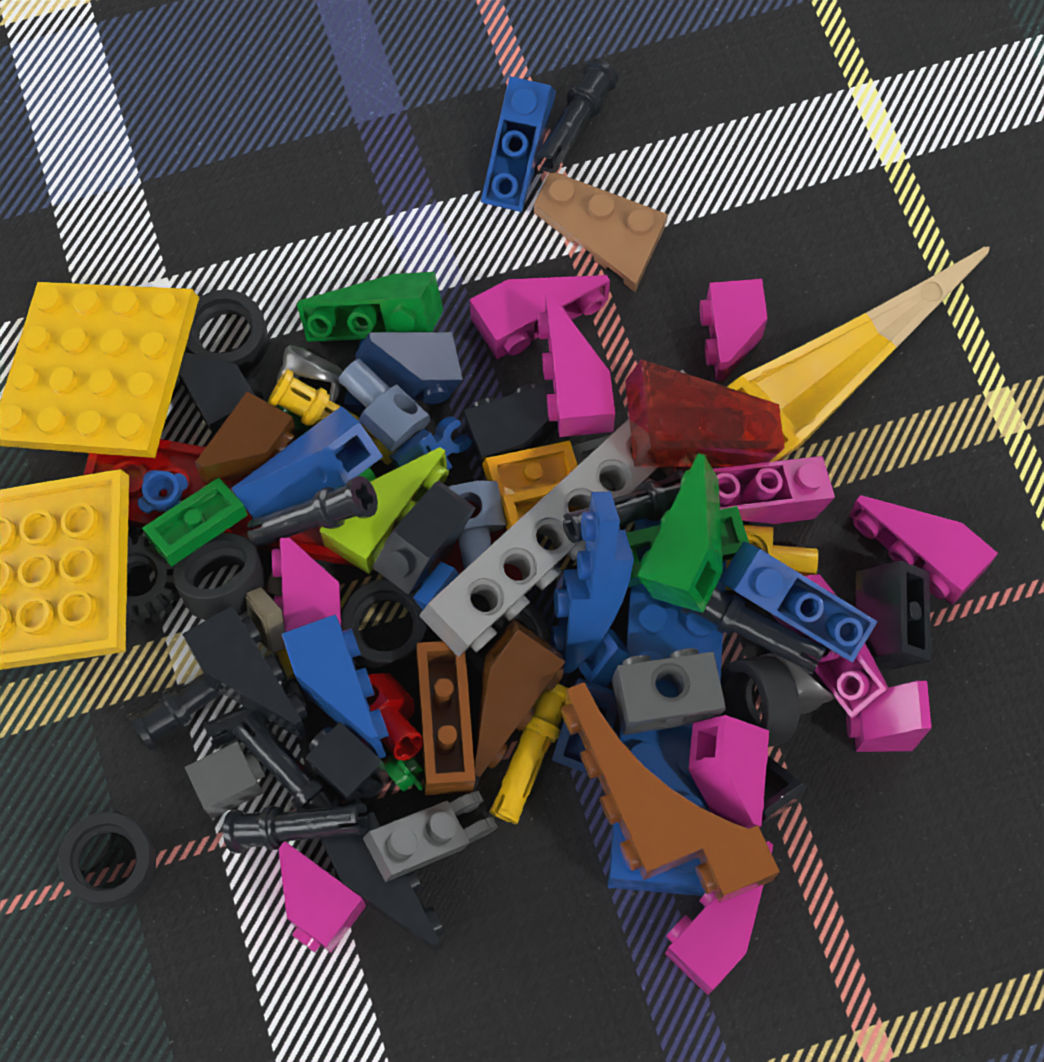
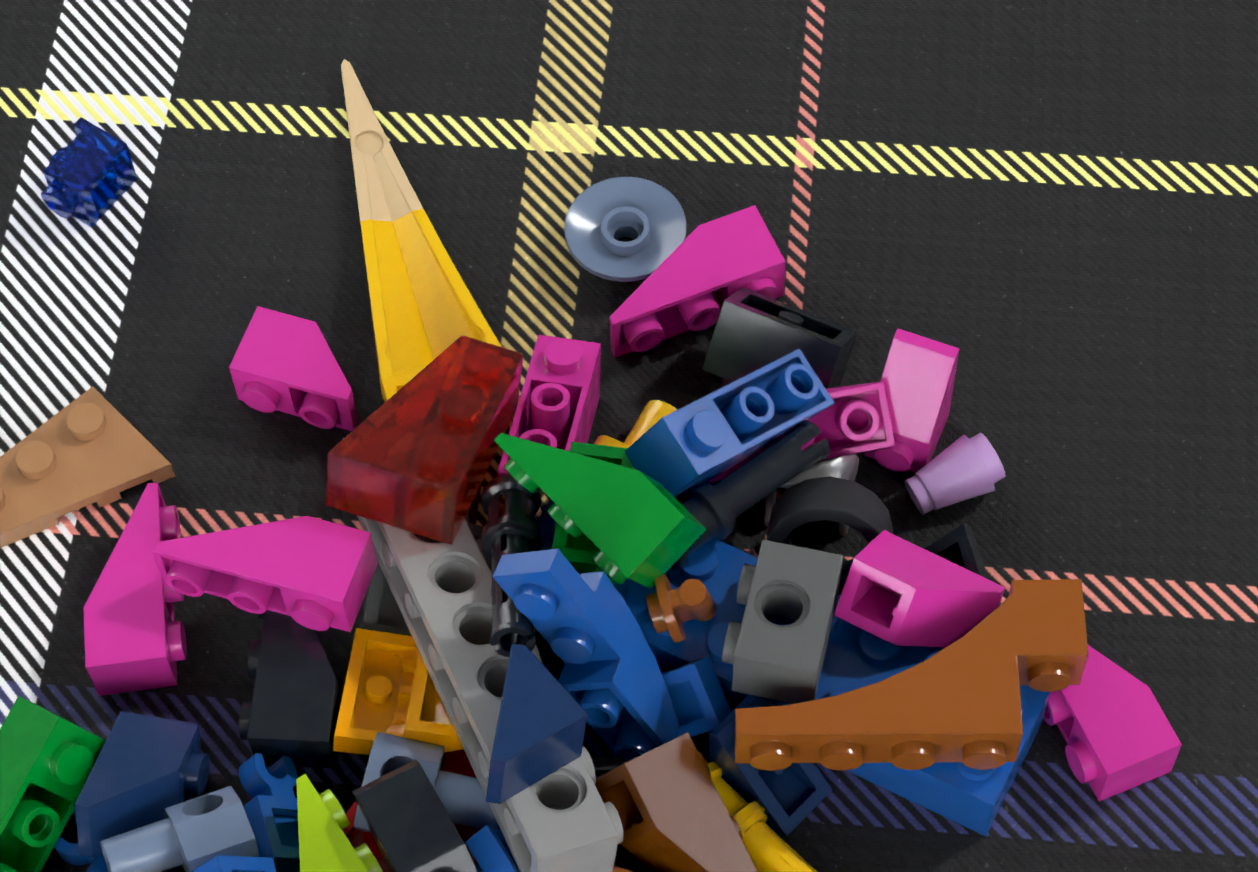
camera: 65 degrees left, 10 degrees down
none -> clear blue brick [41,117,138,228]
none -> dark blue slope [486,644,588,804]
none -> sand blue dish [564,177,686,282]
none -> dark orange plate [646,574,717,643]
none -> lavender cone [904,433,1006,515]

